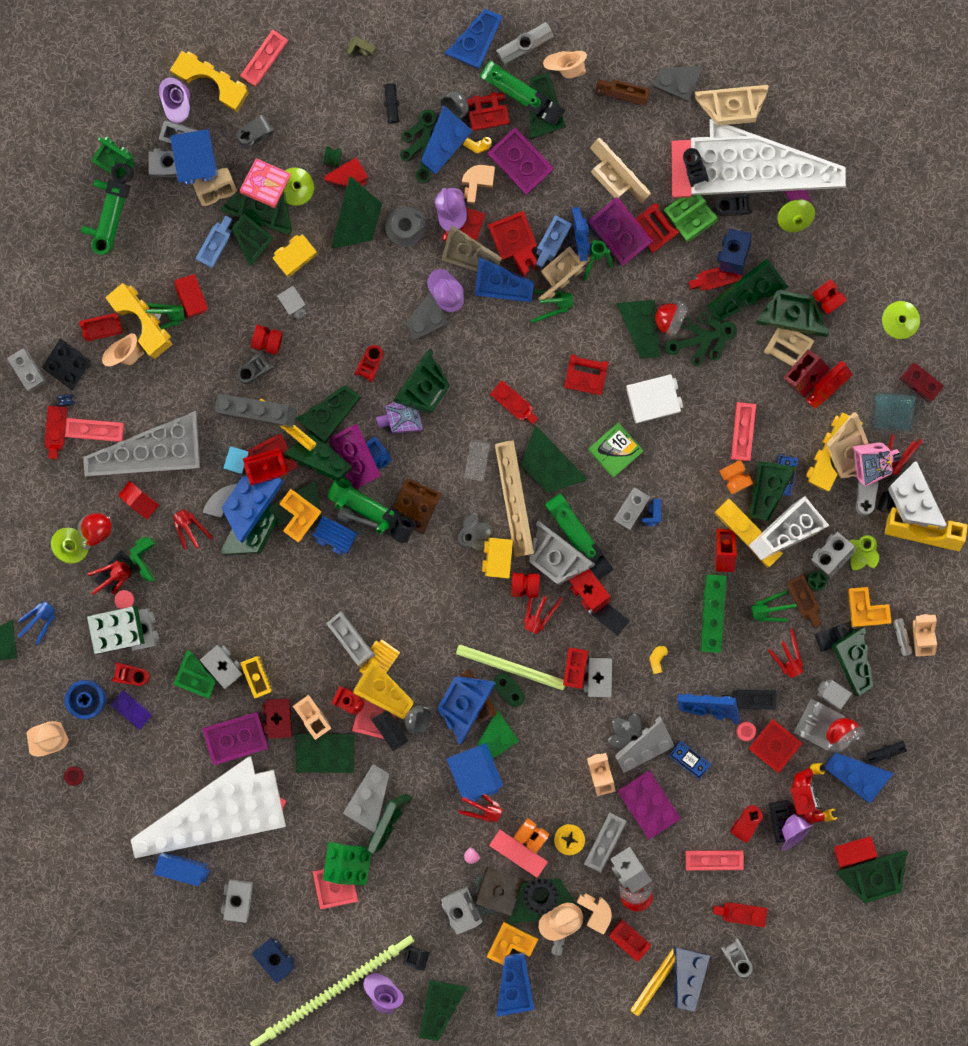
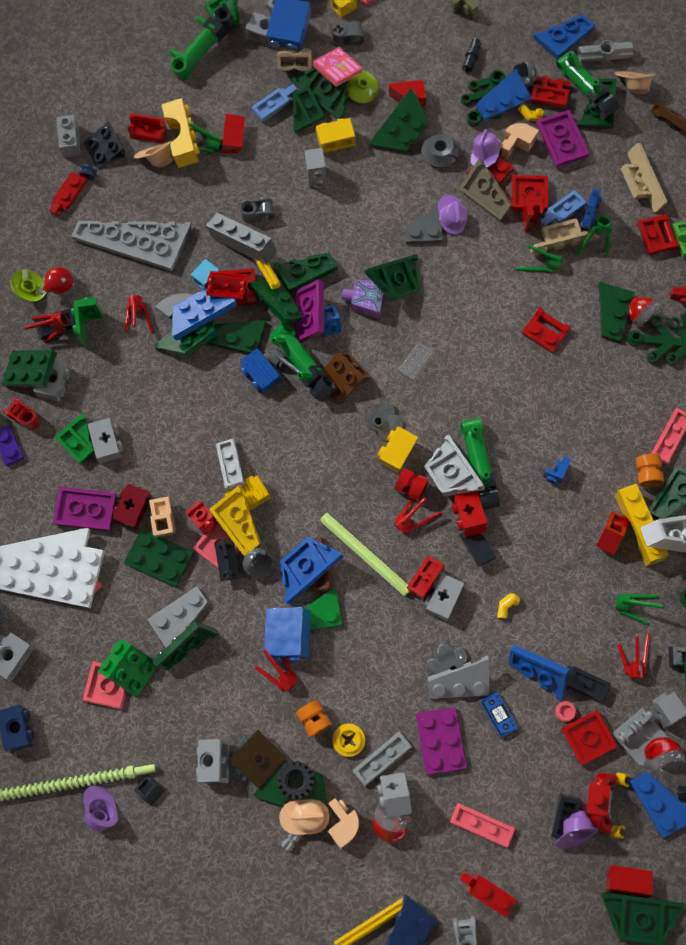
camera: 30 degrees right, 15 degrees down
coral tile [65,418,124,442] -> none
coral tile [115,590,135,609] -> none
red slope [118,481,159,520] -> none
yellow brick [241,656,273,699] -> none
red wheel [251,324,283,355] -> none
light orange plate [280,489,322,543] -> none
dark green wheel [323,146,342,167] -> none
red piece [354,345,384,383] -> none
dark green wing [419,980,468,1041] -> none
bright pink hinge [464,847,481,864] -> none
blue wing [475,257,534,302] -> none
light orange plate [487,921,538,965] -> none
coral tile [489,829,548,878] -> none
red hinge [490,380,538,424] -> none
dark green plate [493,673,525,707] -> none
tan plate [495,440,534,557] -> none
blue wing [496,952,534,1017] -> none
dark green wing [521,426,587,493] -> none
light nougat brick [587,753,615,796] -> none
magenta plate [588,197,653,266] -> none
slope [588,422,643,478] -> none
red hinge [608,919,651,962] -> none
light grey brick [613,487,650,530] -> none
white brick [626,374,683,424] -> none
green brick [700,575,727,653] -> none
red piece [730,805,763,843] -> none
reddish brown hinge [785,574,821,627] -> none

